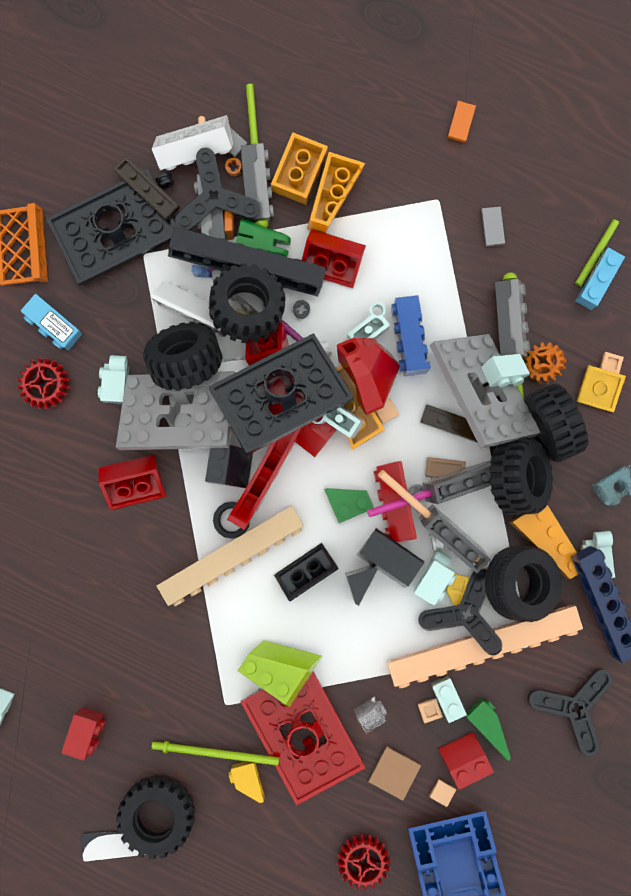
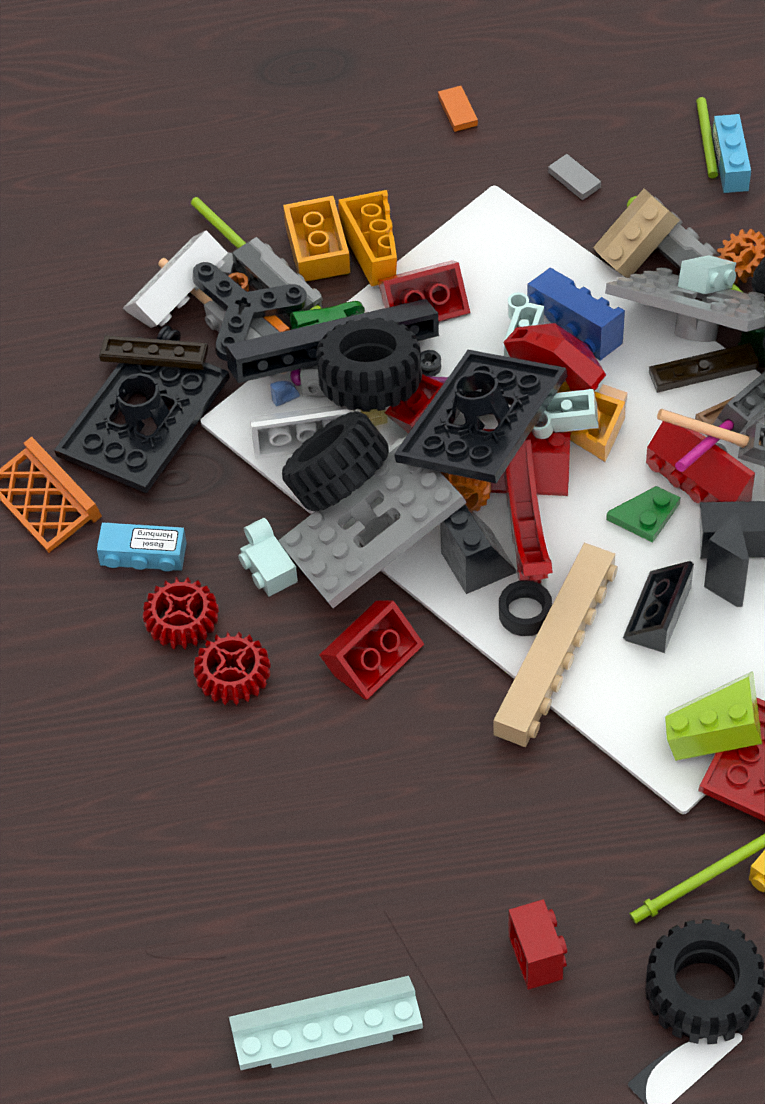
camera: 30 degrees left, 30 degrees down
none -> red gear [193,631,271,705]
none -> tan slope [593,189,680,278]

